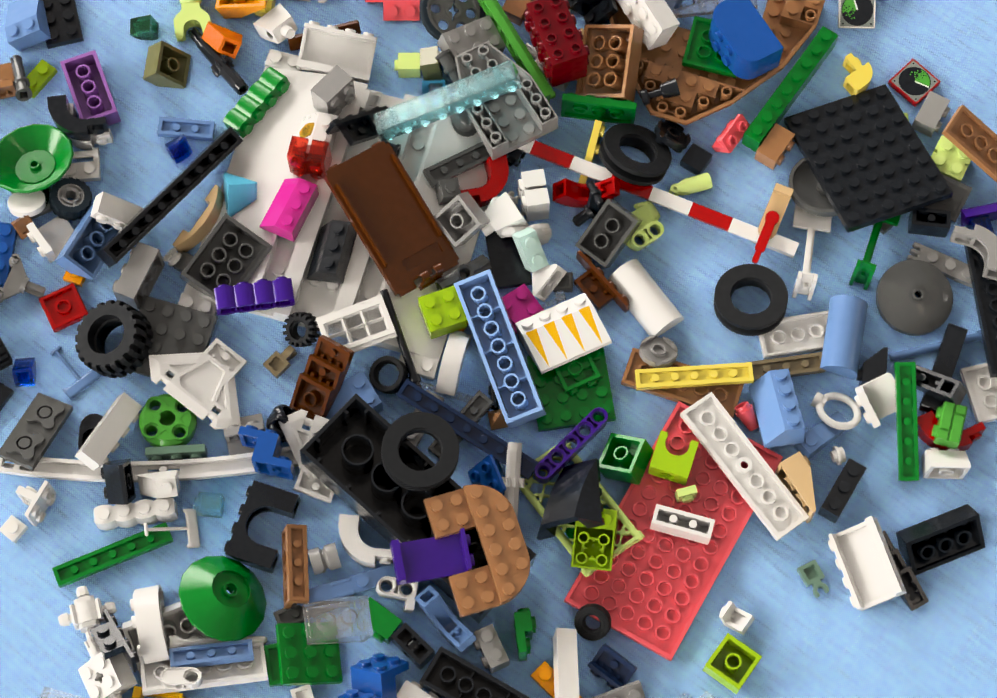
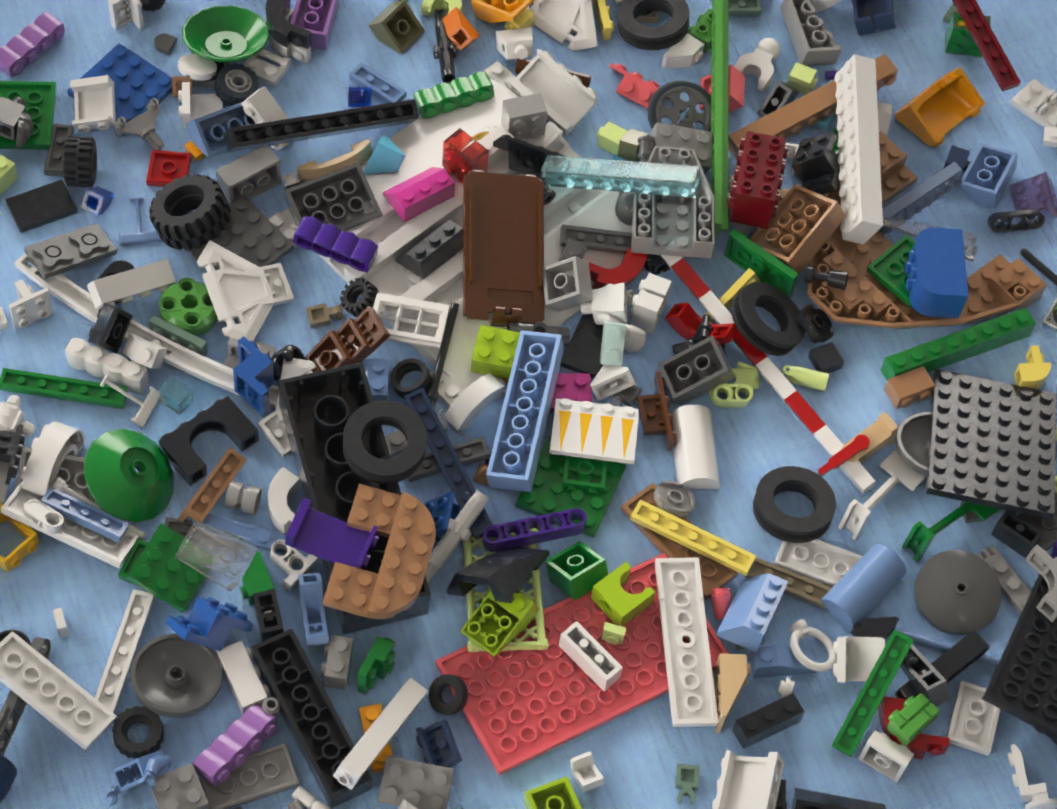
camera: 25 degrees right, 10 degrees down
coral bracket [711,114,750,153] -> none

